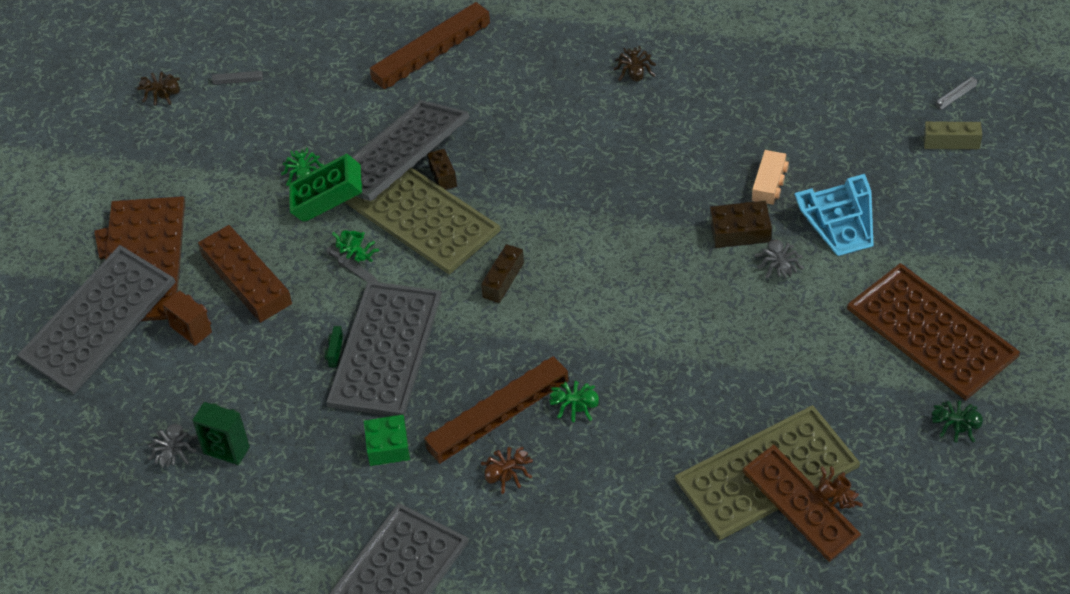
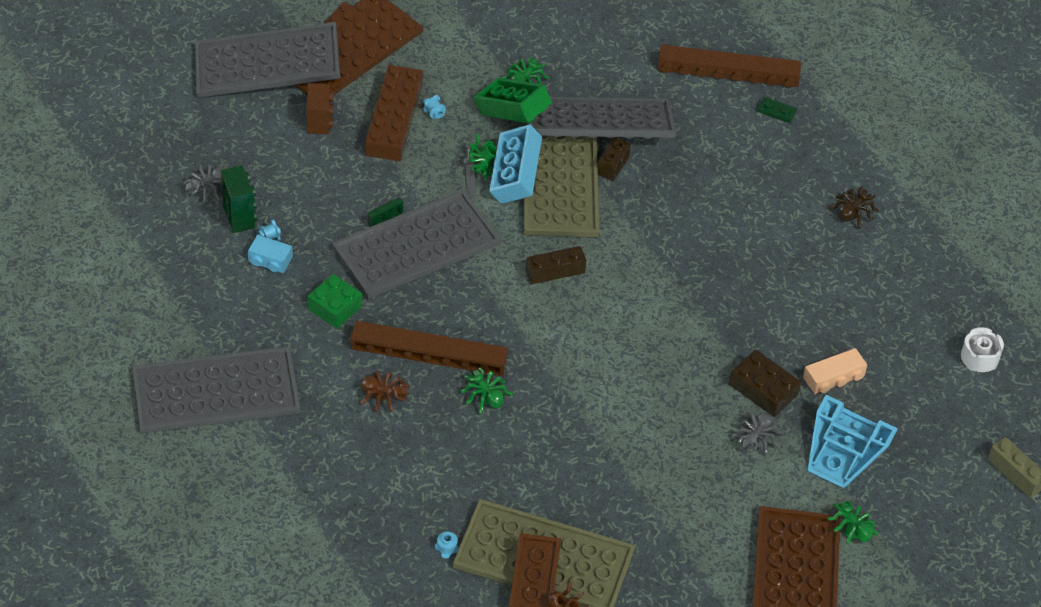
camera: 40 degrees right, 0 degrees up
none -> medium azure brick [248,235,293,273]
none -> medium azure brick [257,219,281,241]
none -> medium azure brick [423,95,446,119]
none -> medium azure brick [435,532,459,558]
none -> medium azure brick [489,124,542,203]
none -> dark green plate [757,97,797,123]
none -> green animal [827,500,878,544]
none -> white brick [961,328,1004,372]

